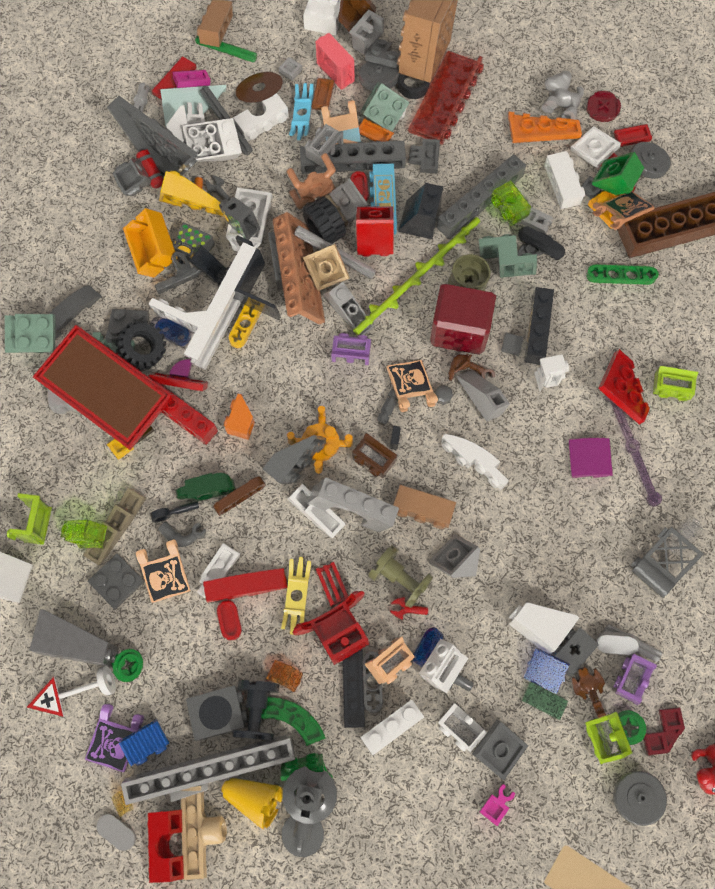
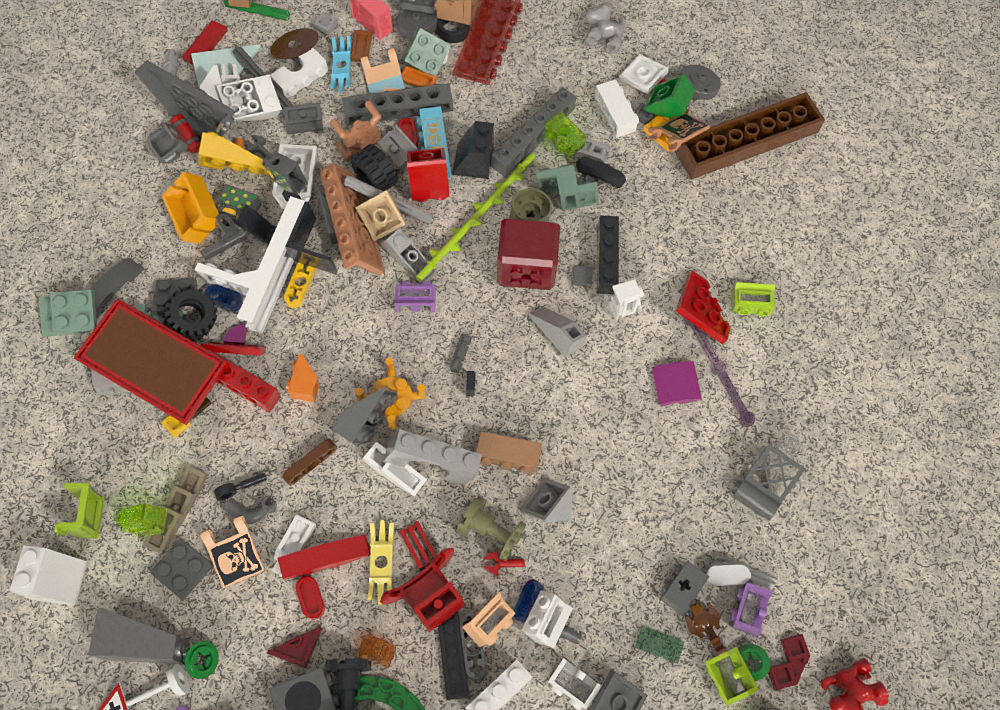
camera: 10 degrees left, 5 degrees down
dark pink plate [173,70,211,88] -> none
dark green piece [175,473,236,502] -> none
light grey window [305,124,343,167] -> none
reddish brown window [352,433,397,478] -> none
flag [386,360,438,412] -> none
dark grey hinge [409,139,440,174] -> none
dark grey tile [435,385,453,405] -> none
white slope [441,434,509,490] -> none
reddish brown piece [448,353,495,381] -> none
orange wing [508,111,582,143] -> none
white slope [509,603,579,655] -> none
clear blue piece [524,648,570,694] -> none
dark red tile [586,91,621,122] -> none
green beam [586,264,659,285] -> none
red tile [613,124,652,147] -> none
none -> dark red tile [267,626,323,668]
none -> dark grey plate [283,103,324,135]

